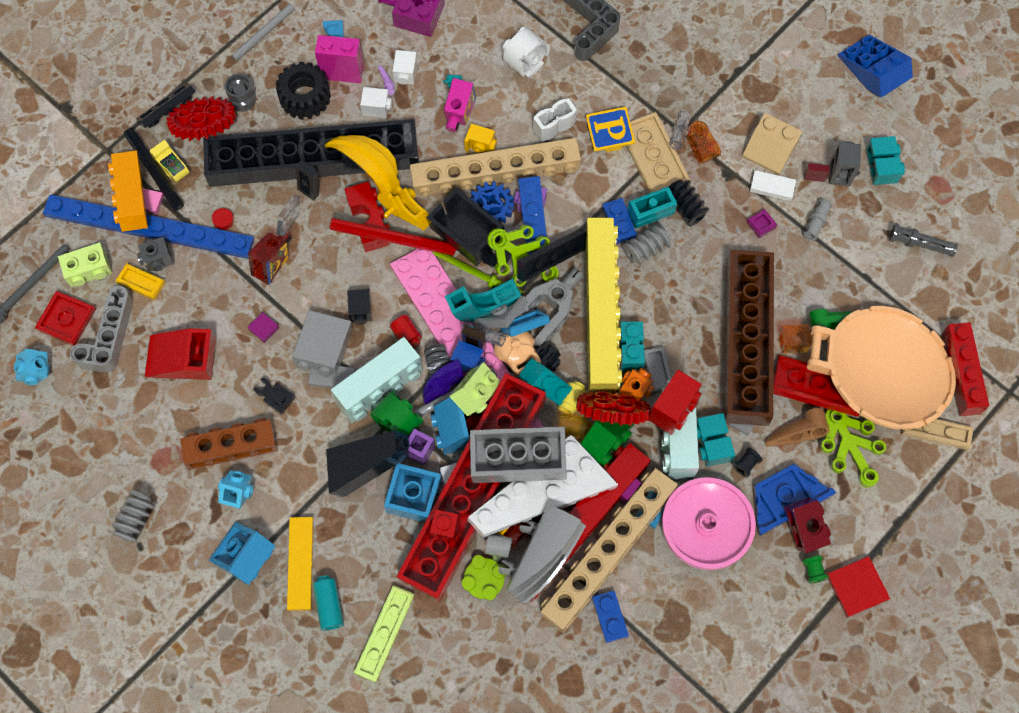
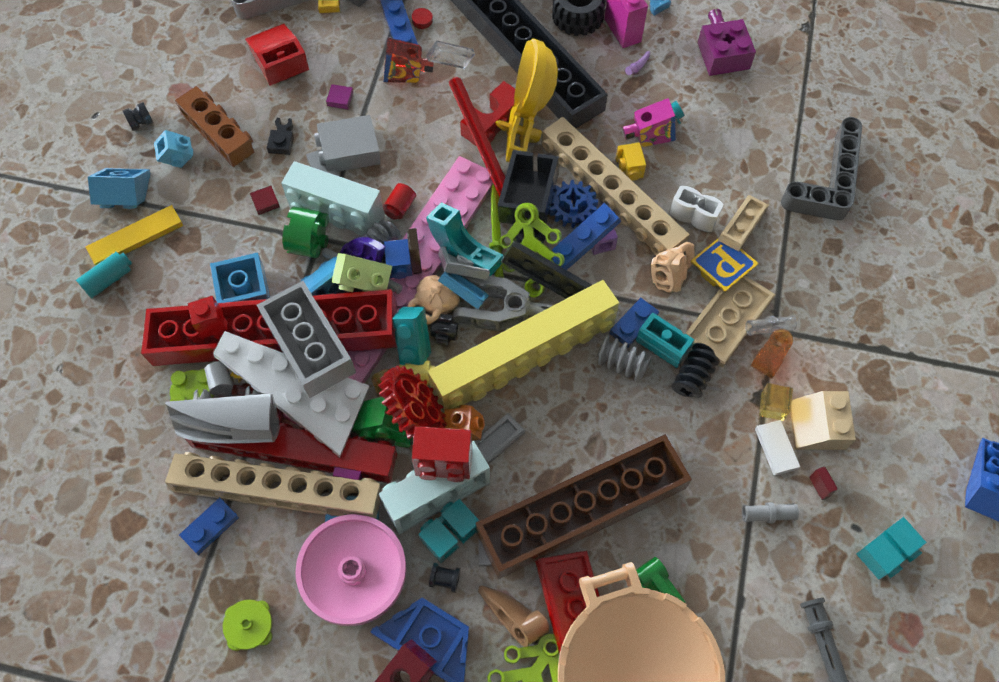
camera: 60 degrees right, 5 degrees down
light grey piece [108,490,155,542] -> none
black plate [296,160,319,201] -> none
black slope [326,430,409,497] -> none
black brick [347,289,372,325] -> none
yellowish green tile [354,585,415,683] -> none
white brick [360,87,392,118] -> none
white brick [393,50,417,85] -> none
medium lavender brick [408,429,435,465] -> none
clear pin [460,323,506,347] -> none
white brick [503,27,550,77] -> none
teal piece [619,322,645,372] -> none
magenta tile [747,209,777,238] -> none
clear orange brick [779,324,813,354] -> none
dark grey brick [829,141,861,186] -> none
none -> black wheel [122,102,154,131]
none -> lime piece [223,600,273,651]
none -> dark red tile [250,186,280,215]
none -> light nougat piece [651,242,695,293]
none -> tan tile [718,195,769,252]
none -> clear yellow piece [759,383,793,420]

